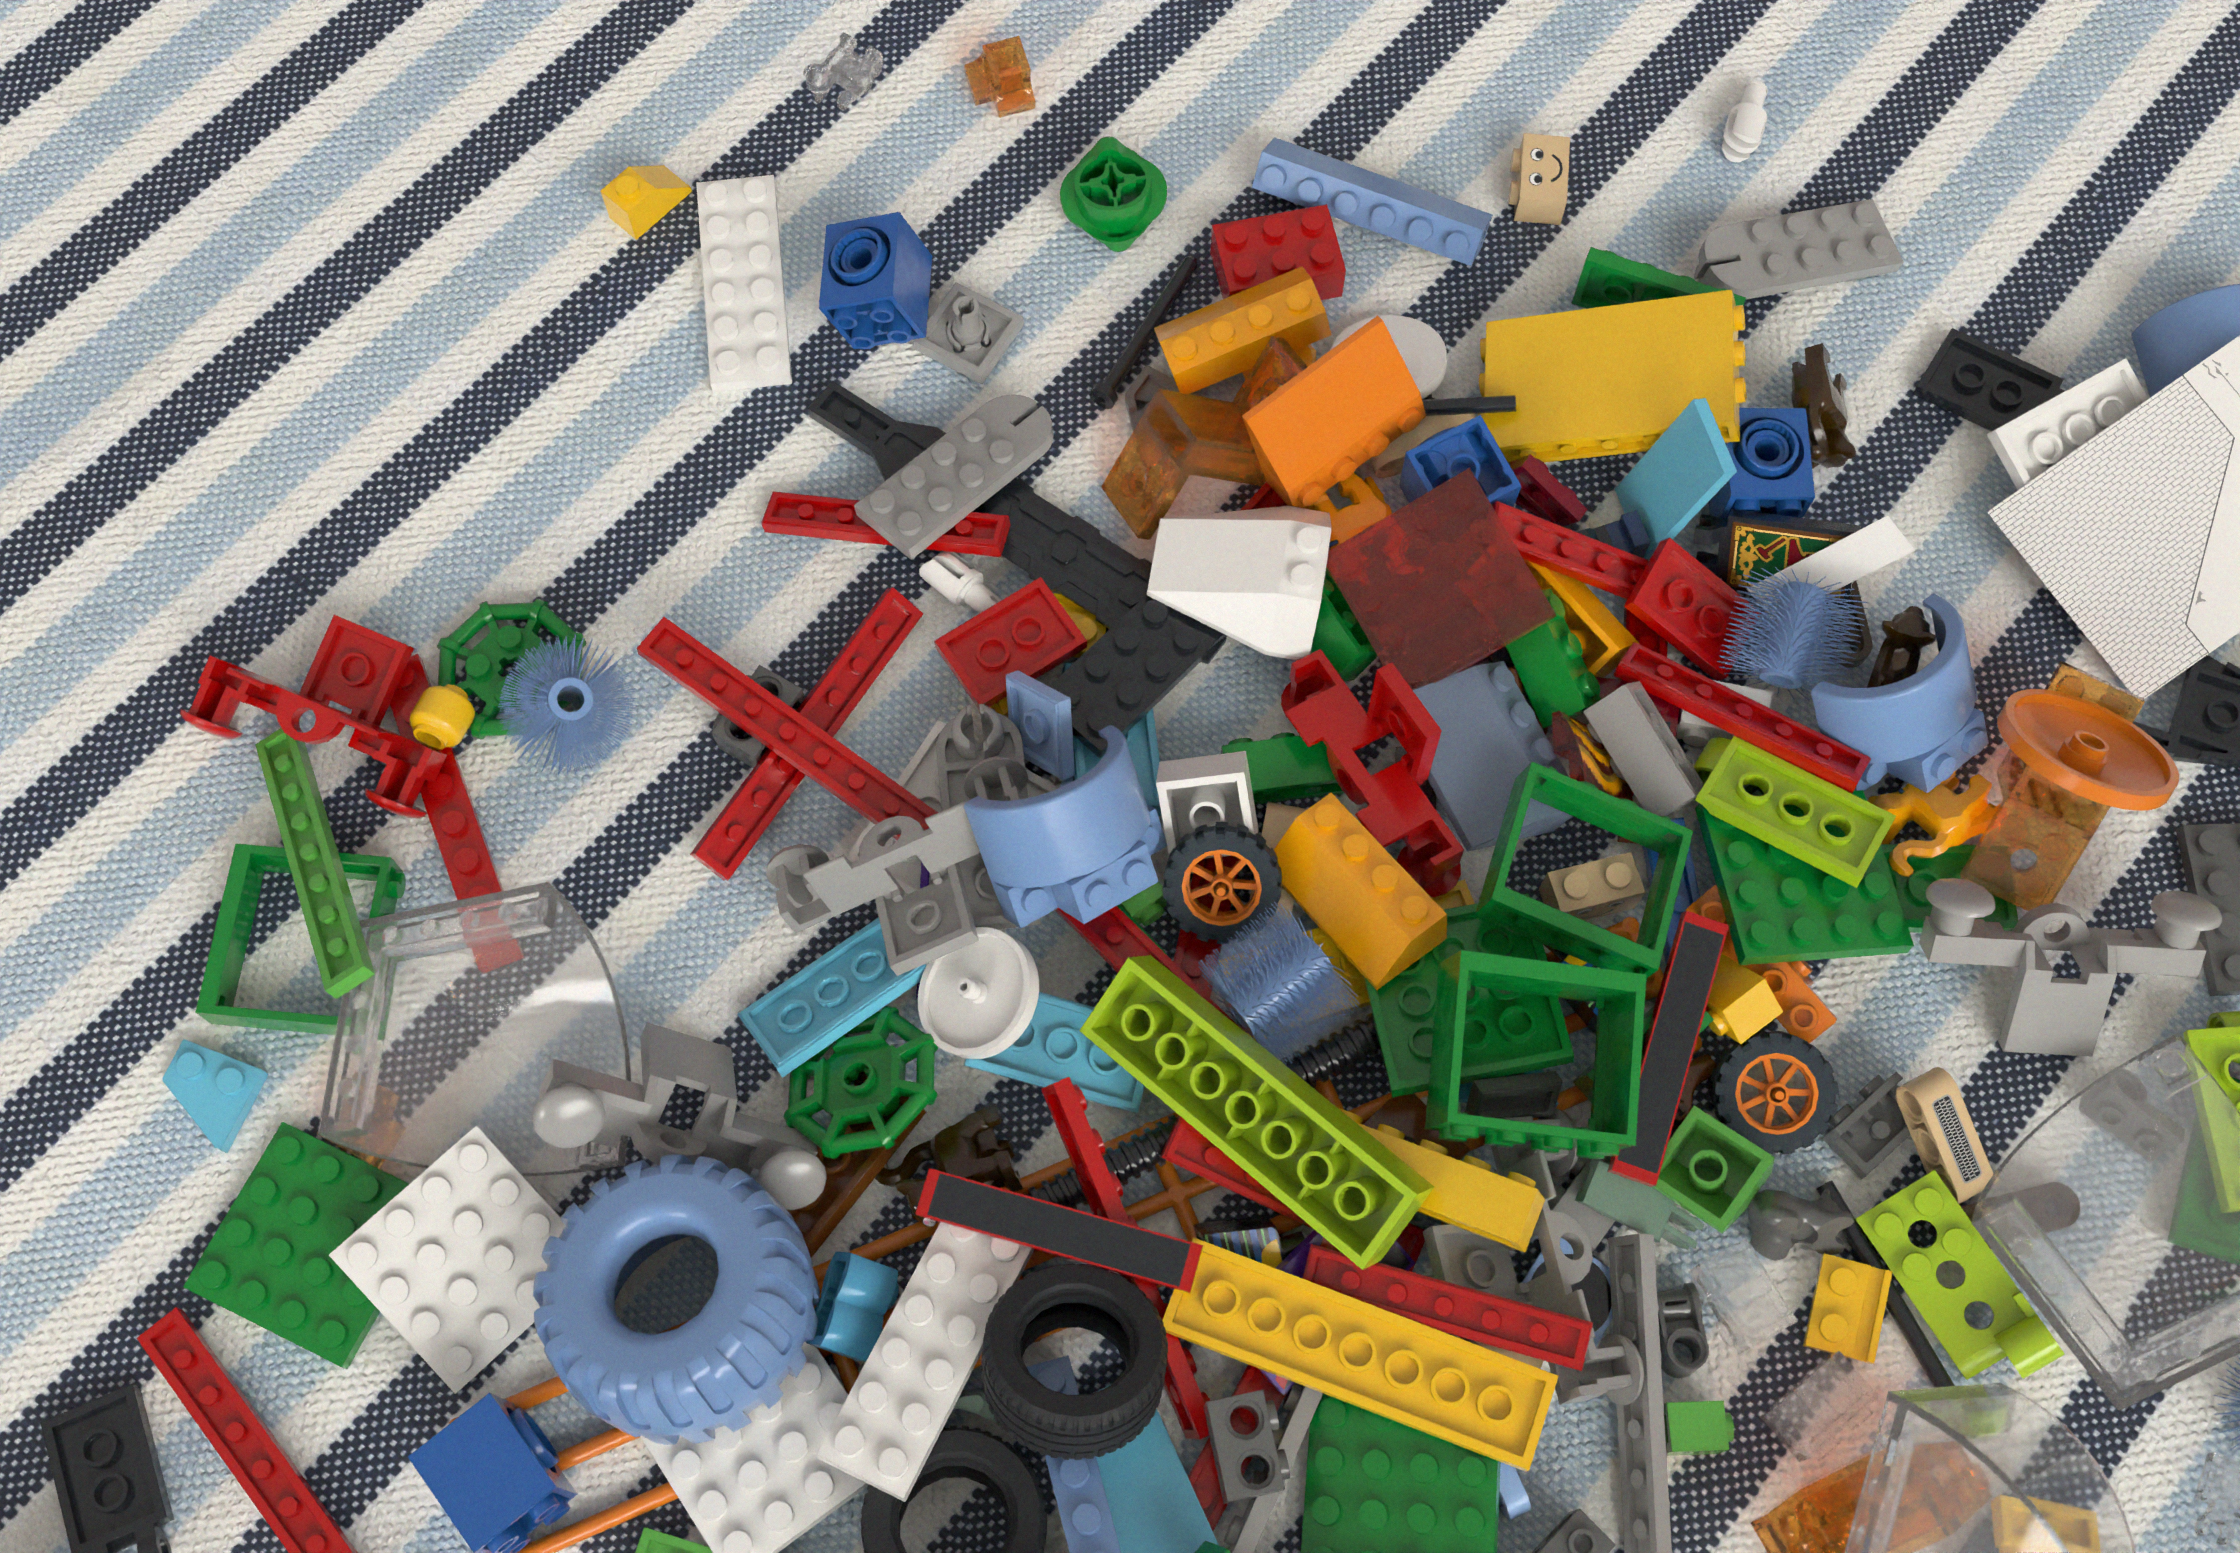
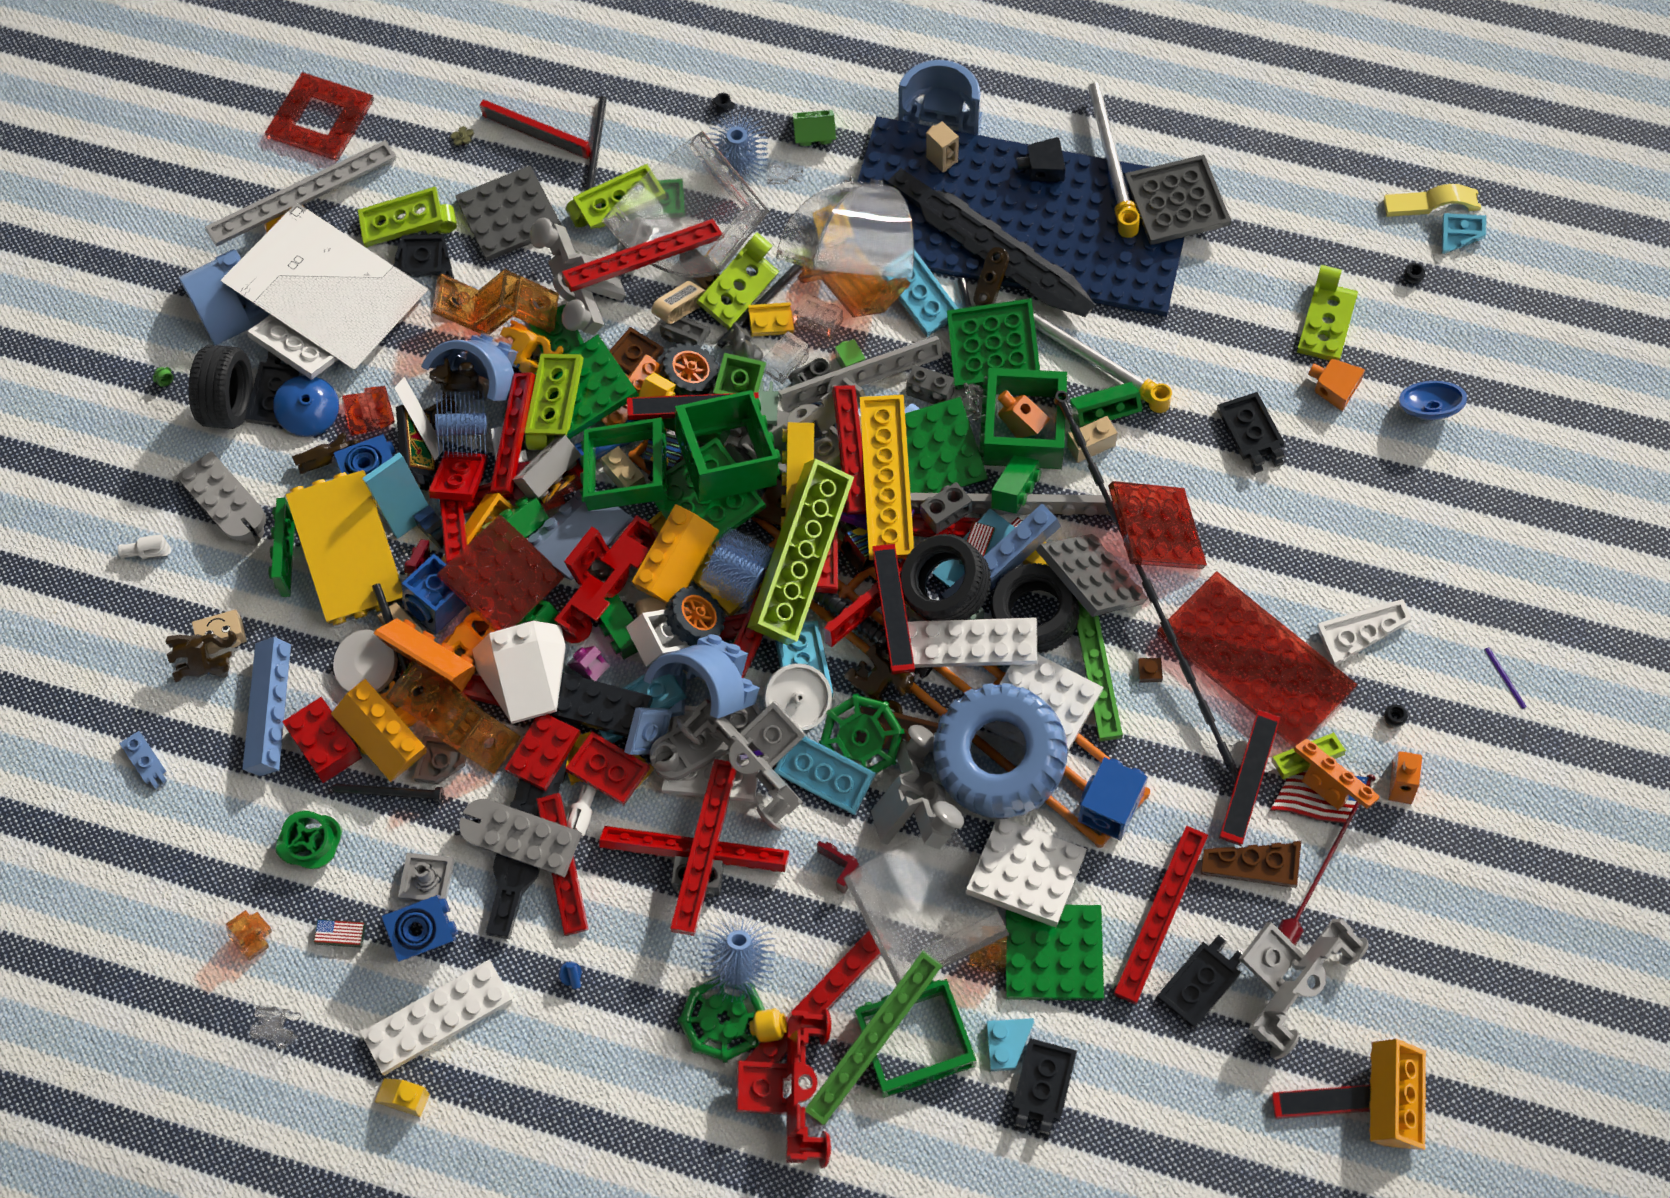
camera: 110 degrees left, 5 degrees down
dark azure brick [806,1251,899,1362] -> none
orange dish [1997,689,2179,811] -> none
none -> medium blue hinge [119,731,167,789]
none -> bright green plate [153,367,174,387]
none -> dark brown animal [165,630,237,682]
none -> black tyre [188,345,253,429]
none -> blue dish [273,375,339,437]
none -> tile [314,919,366,948]
none -> clear red slope [342,386,395,435]
none -> red plate [505,714,581,791]
none -> blue plate [559,961,582,989]
none -> red plate [562,219,723,292]
none -> magenta brick [567,646,610,681]
none -> reddish brown plate [609,327,664,375]
none -> dark red bracket [816,841,860,894]
none -> tile [959,521,995,565]
none -> black tile [1012,1038,1077,1139]

